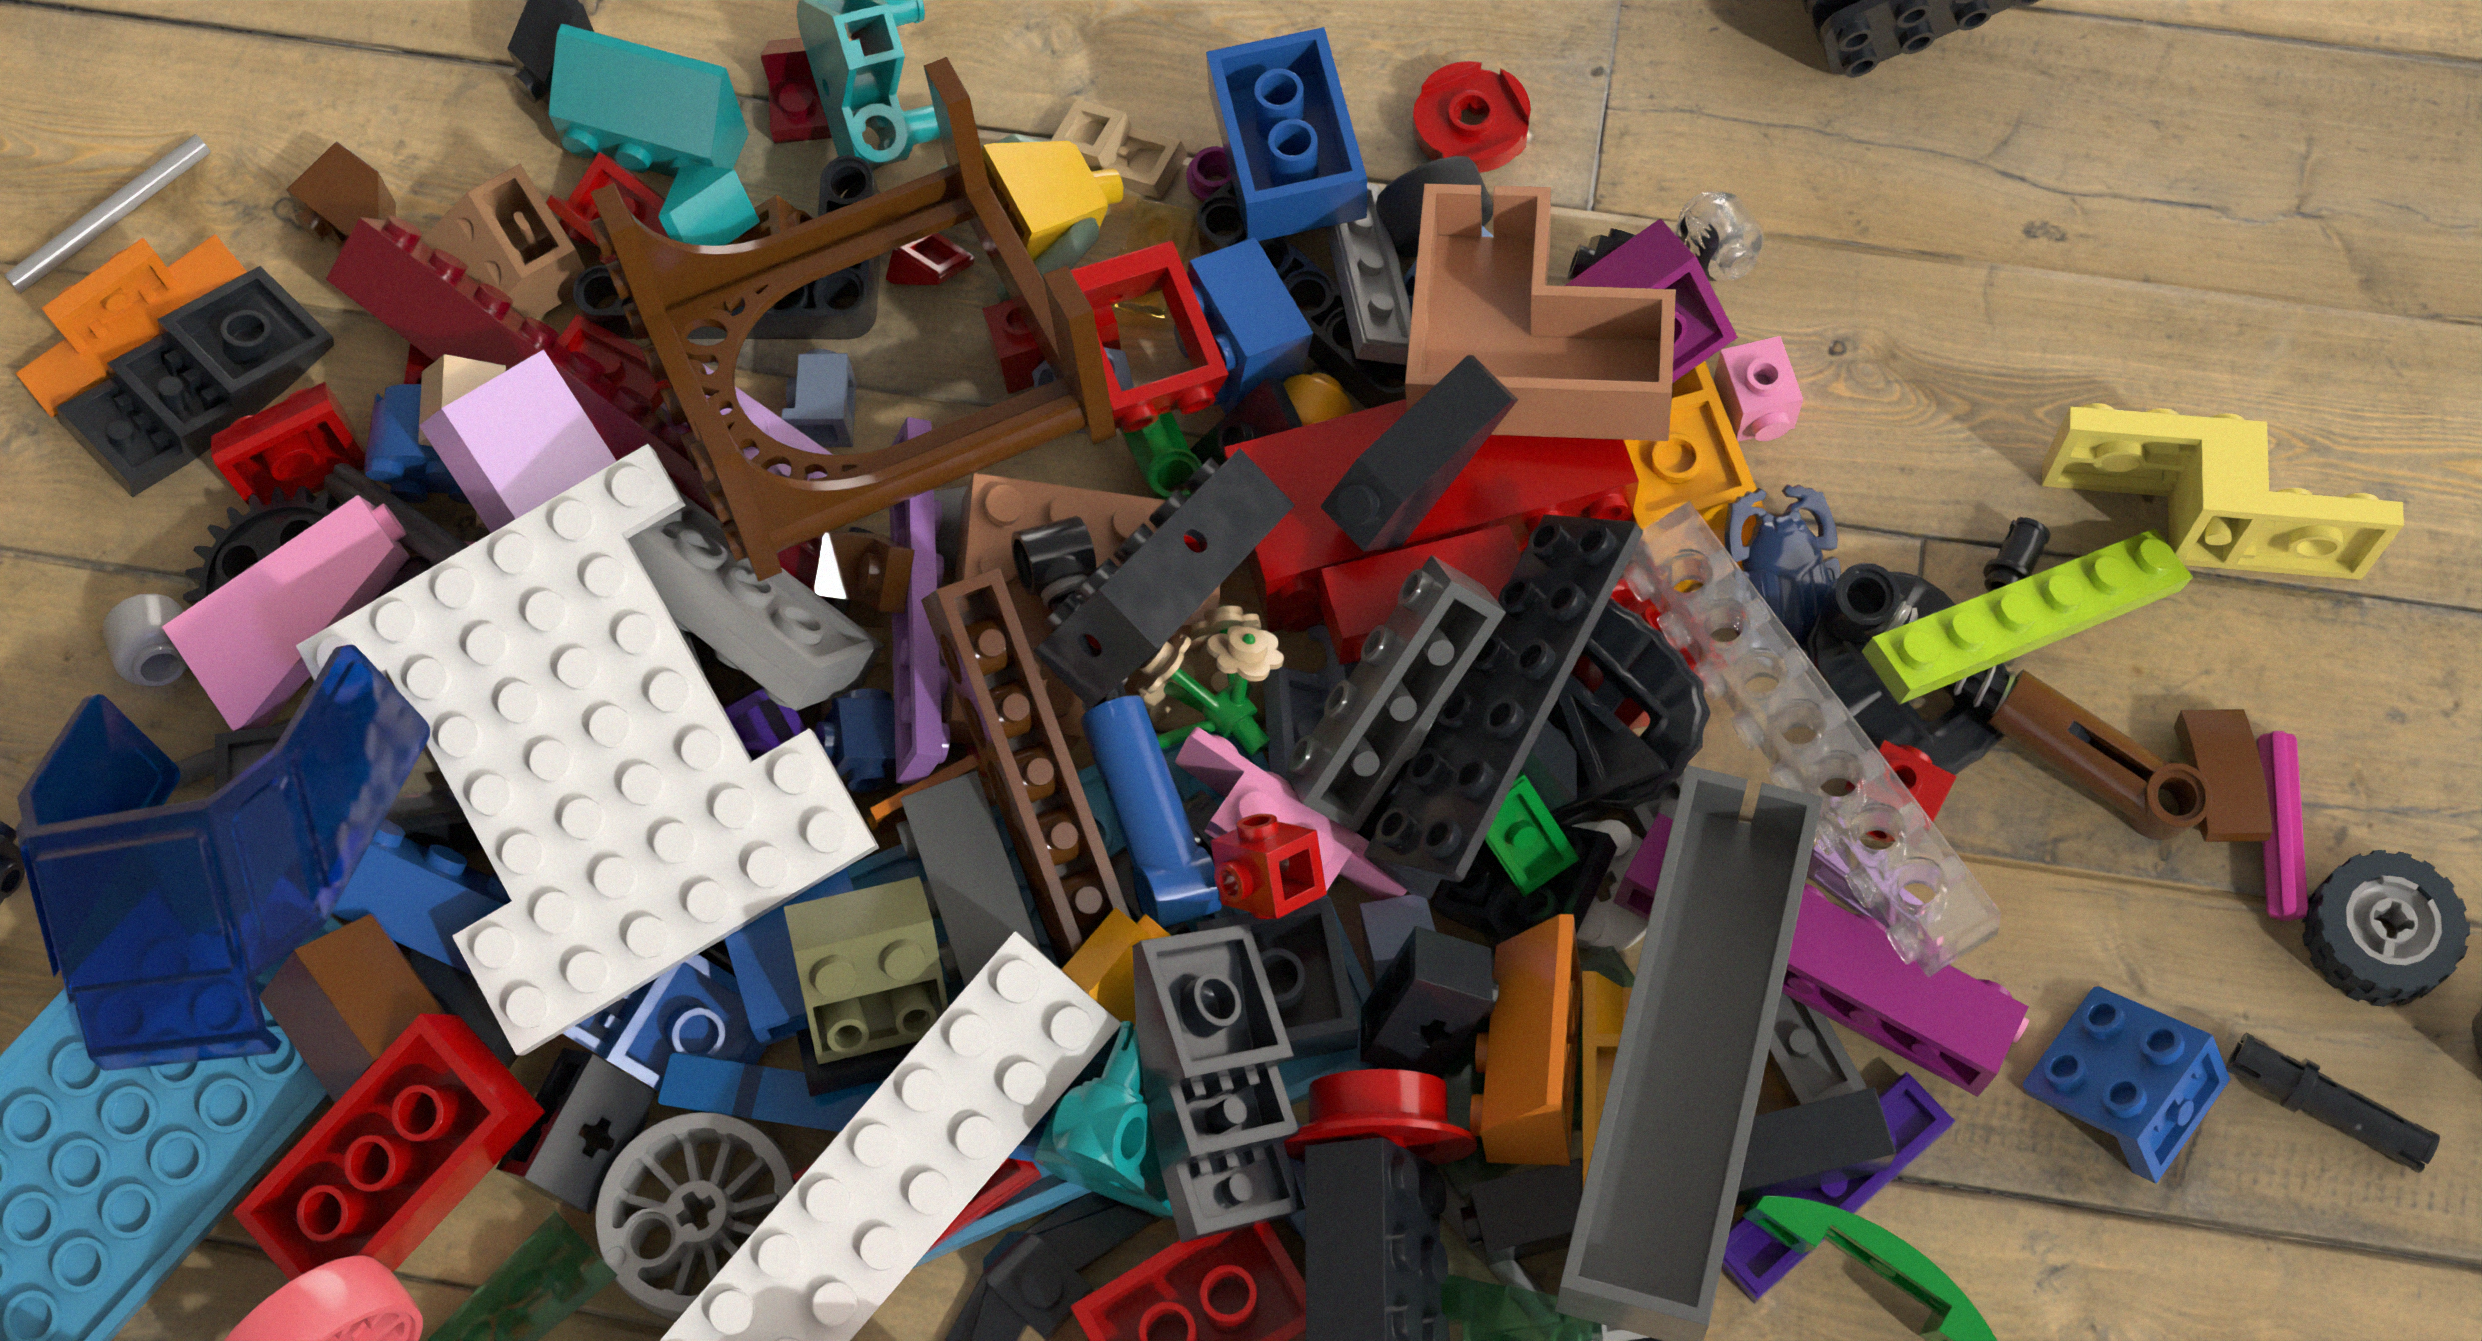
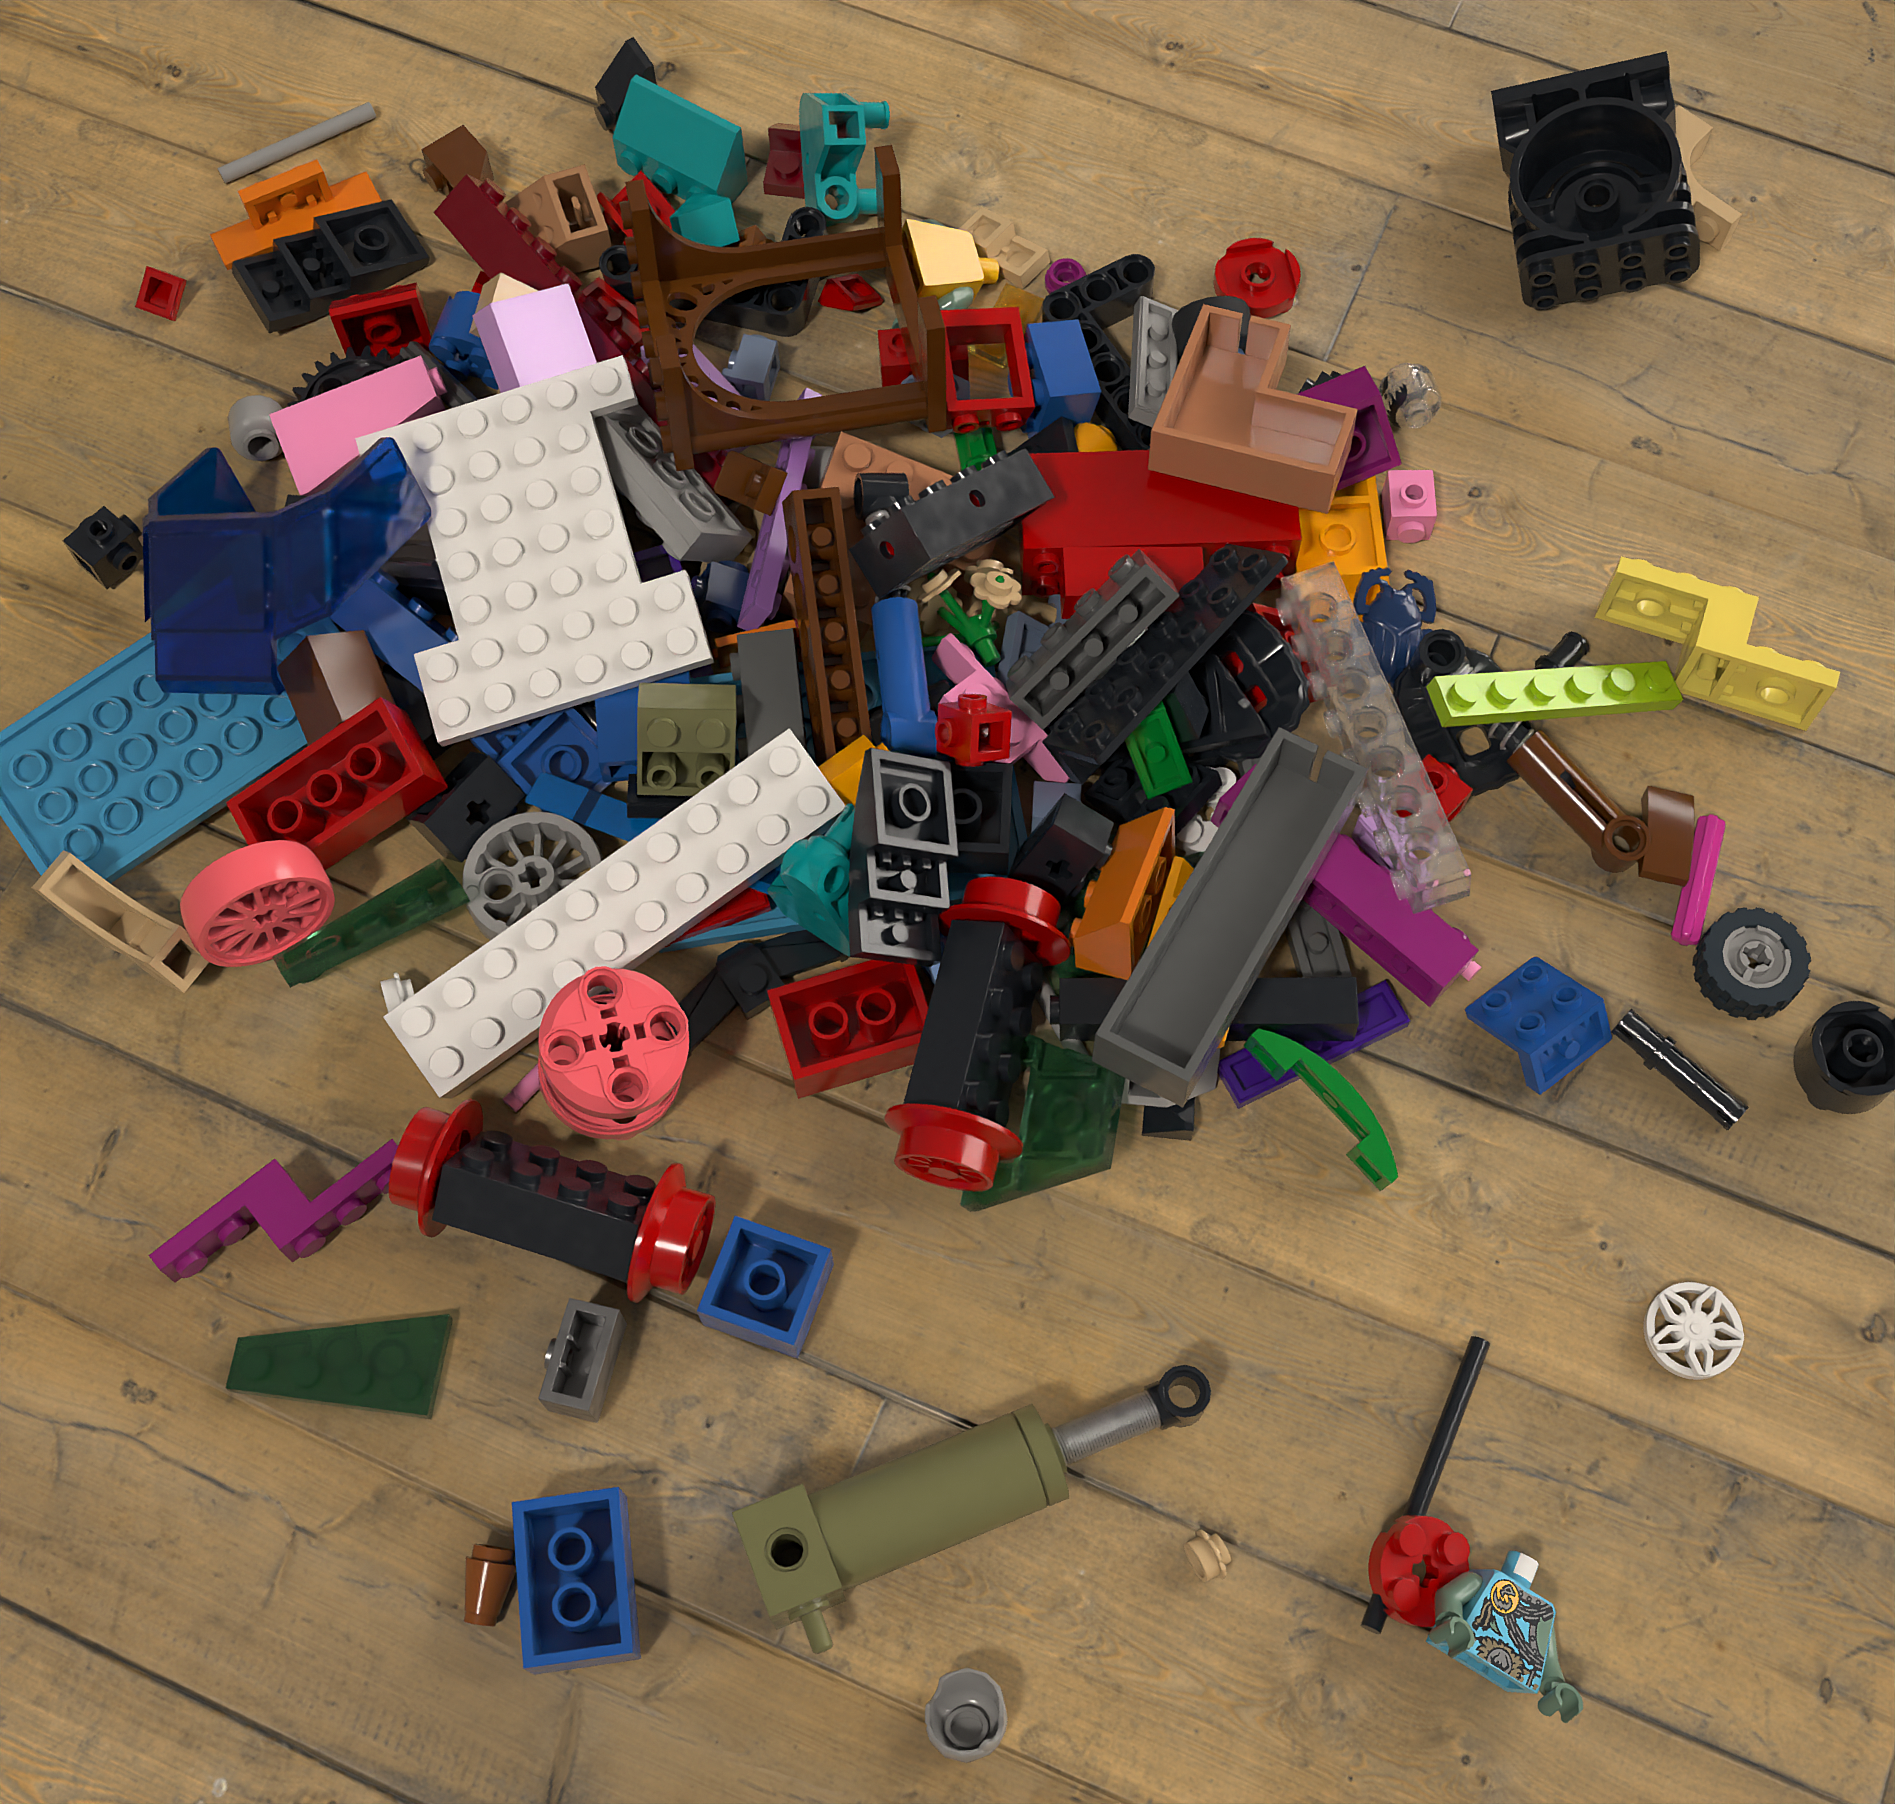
camera: 10 degrees right, 0 degrees up
blue brick [1206,27,1367,241] -> none
black slope [1320,355,1518,552] -> none

